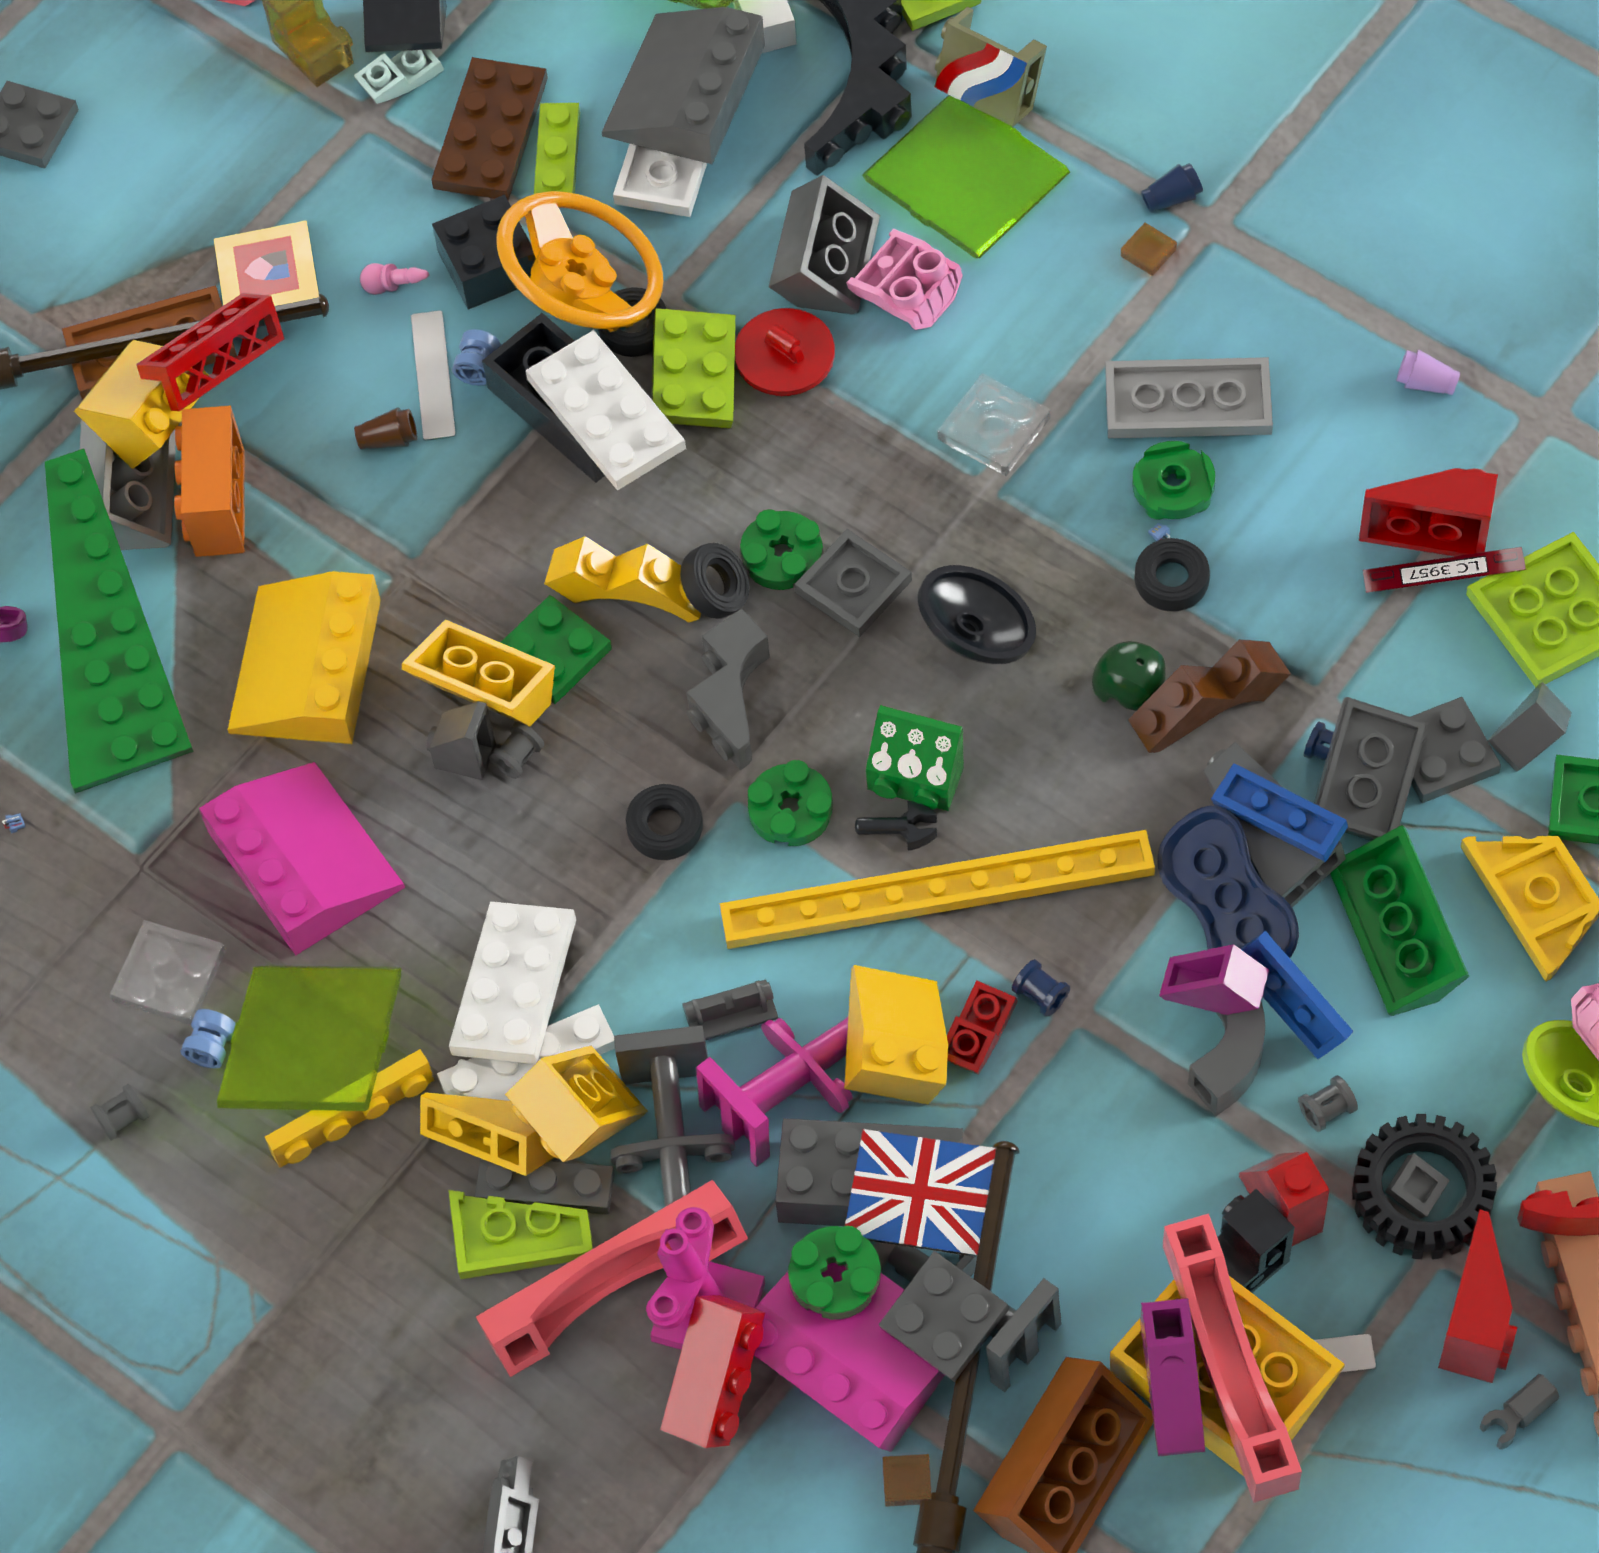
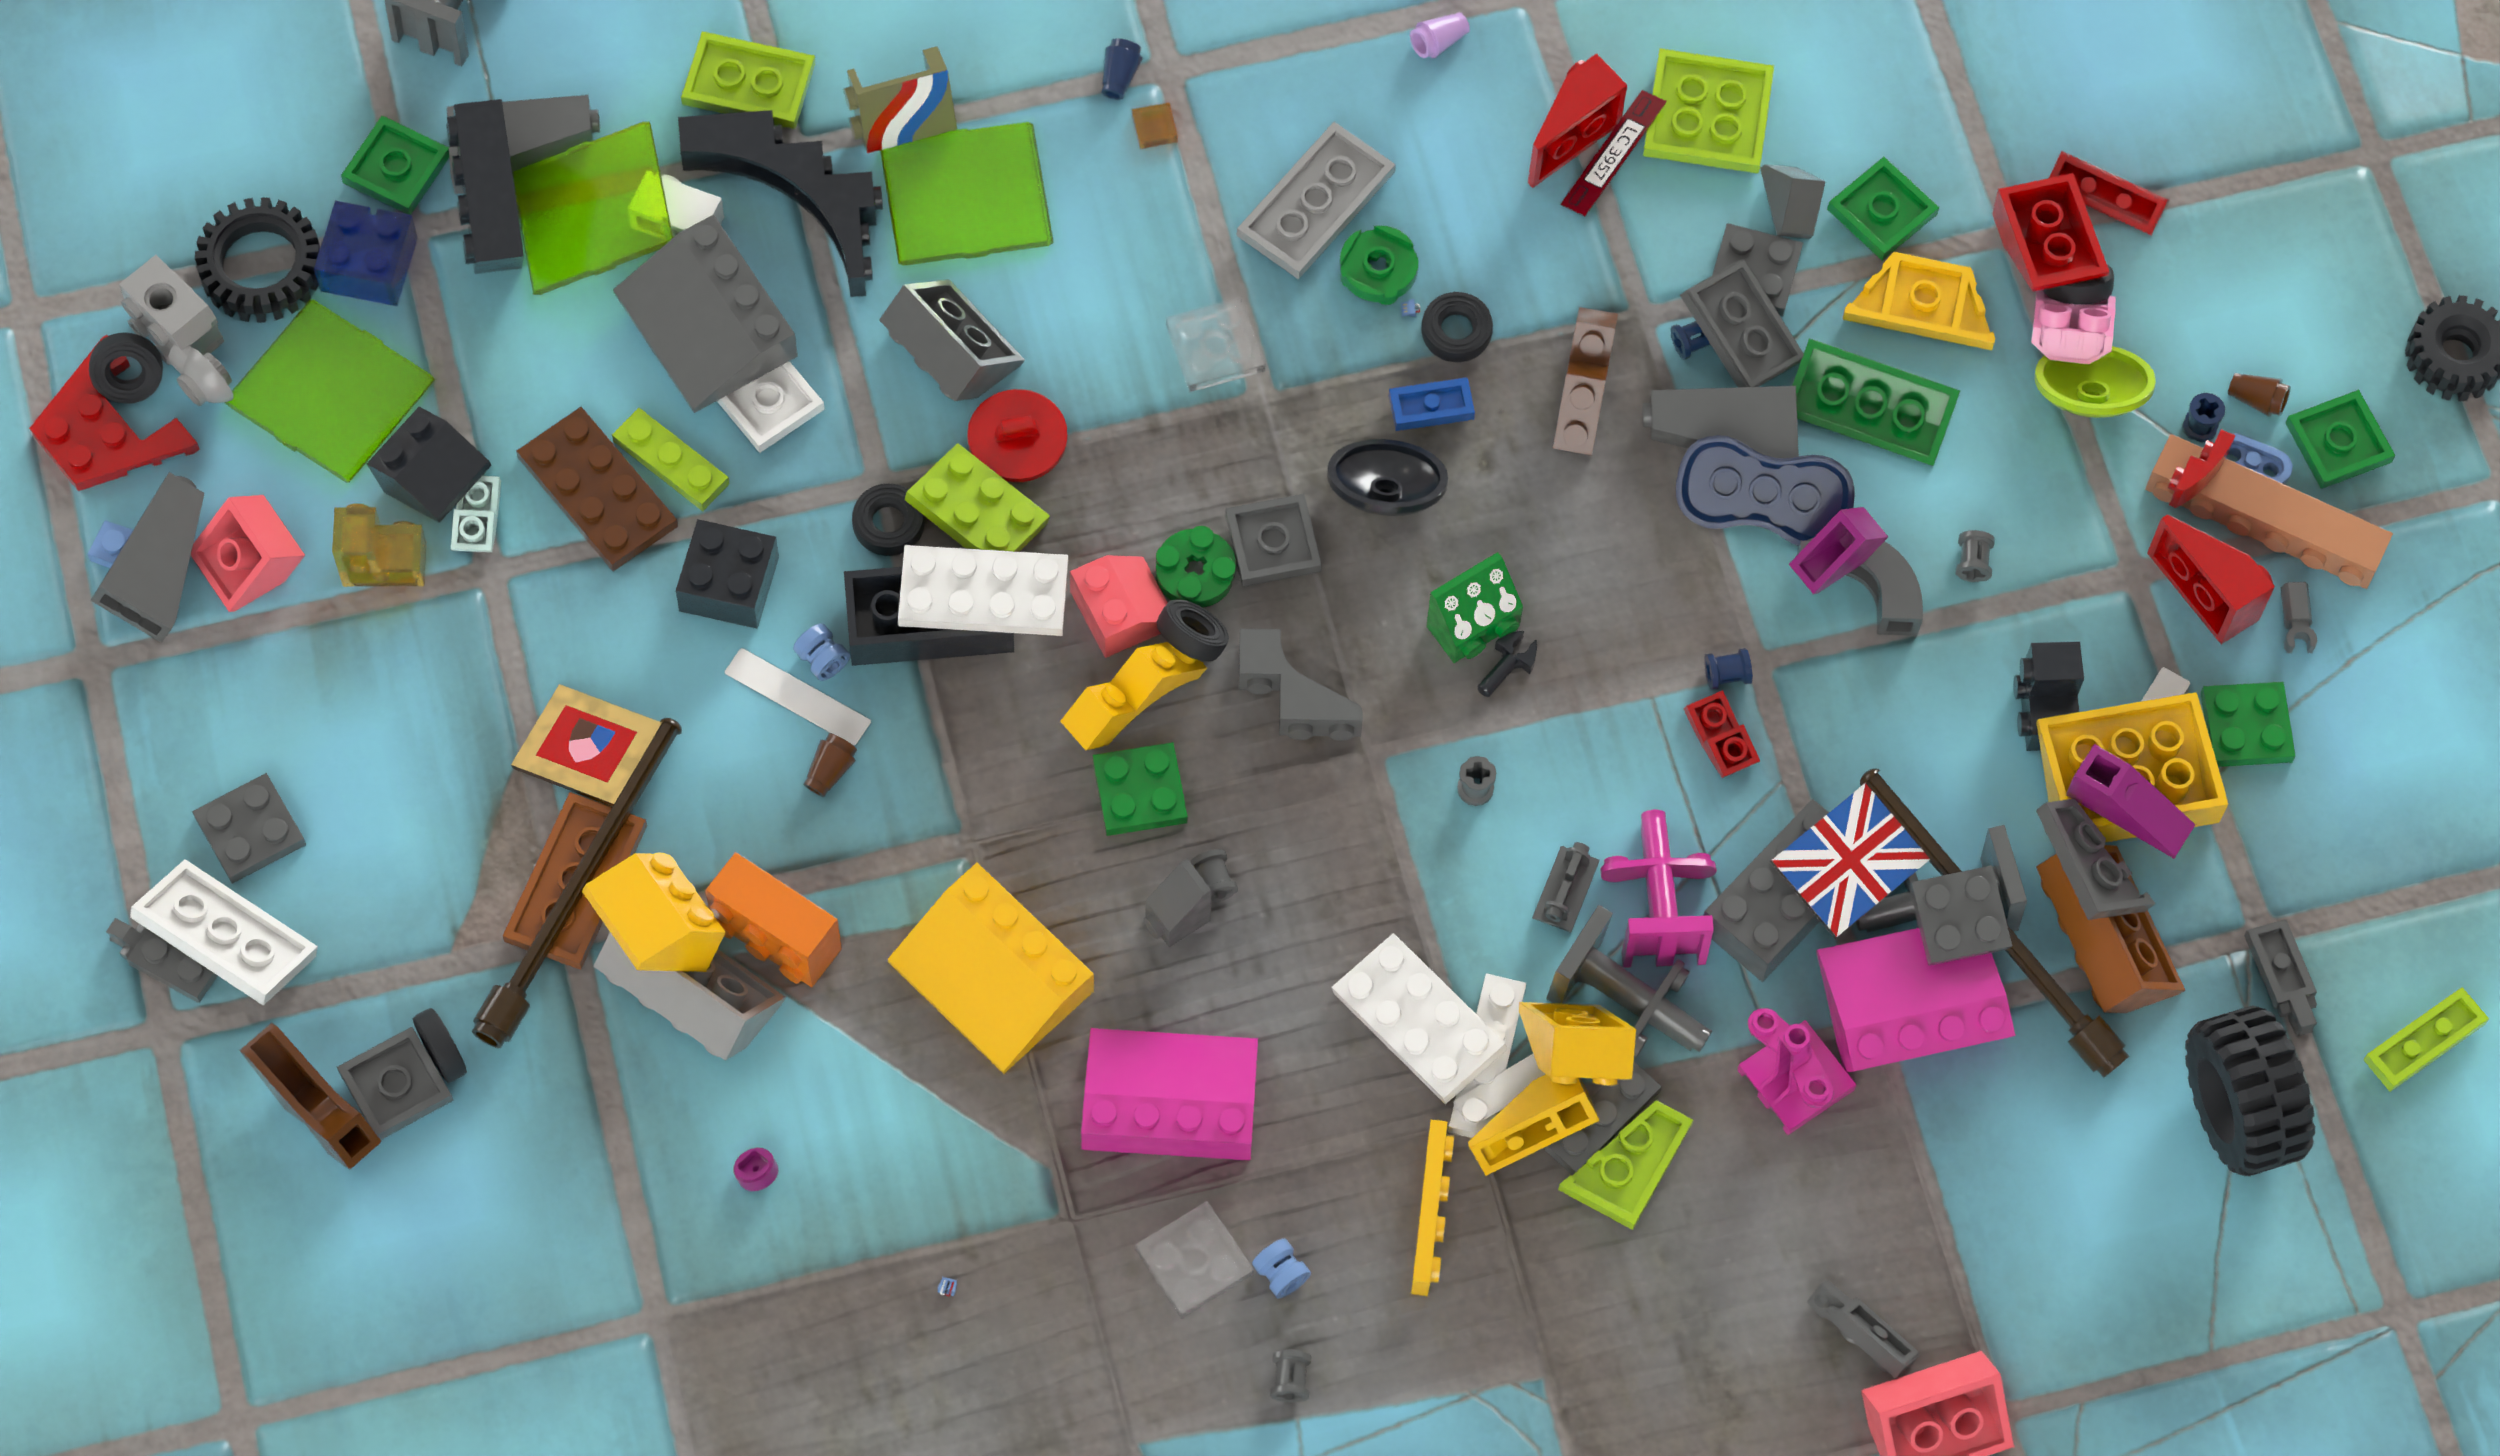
camera: 60 degrees left, 5 degrees up
green wing [45,448,194,794] -> none
red fence [136,293,285,411] -> none
clear neon green piece [217,966,401,1111] -> none
bright pink bar [360,263,429,295] -> none
yellow slope [401,620,555,727] -> none
coral arch [476,1180,748,1377] -> none
light orange piece [497,191,664,332] -> none
black tyre [625,784,703,860] -> none
brick [660,1295,766,1448] -> none
yellow plate [719,830,1155,949] -> none
green plate [748,760,833,846] -> none
green plate [788,1226,881,1320] -> none
yellow slope [844,965,948,1105] -> none
bright pink slope [846,229,963,330] -> none
clear orange tile [882,1454,931,1507] -> none
dark green helmet [1092,641,1166,711] -> none
coral arch [1163,1213,1302,1503] -> none
blue plate [1211,763,1348,862] -> none
red slope [1239,1152,1330,1246] -> none
blue plate [1241,931,1353,1059] -> none
black tyre [1352,1114,1497,1260] -> none
dark grey plate [1385,1153,1450,1219] -> none
none -> coral slope [1070,555,1168,658]
none -> blue plate [1389,377,1475,431]
none -> dark grey bush [1457,756,1497,806]
none -> dark grey wing [2036,799,2156,920]
none -> green plate [2200,682,2296,767]

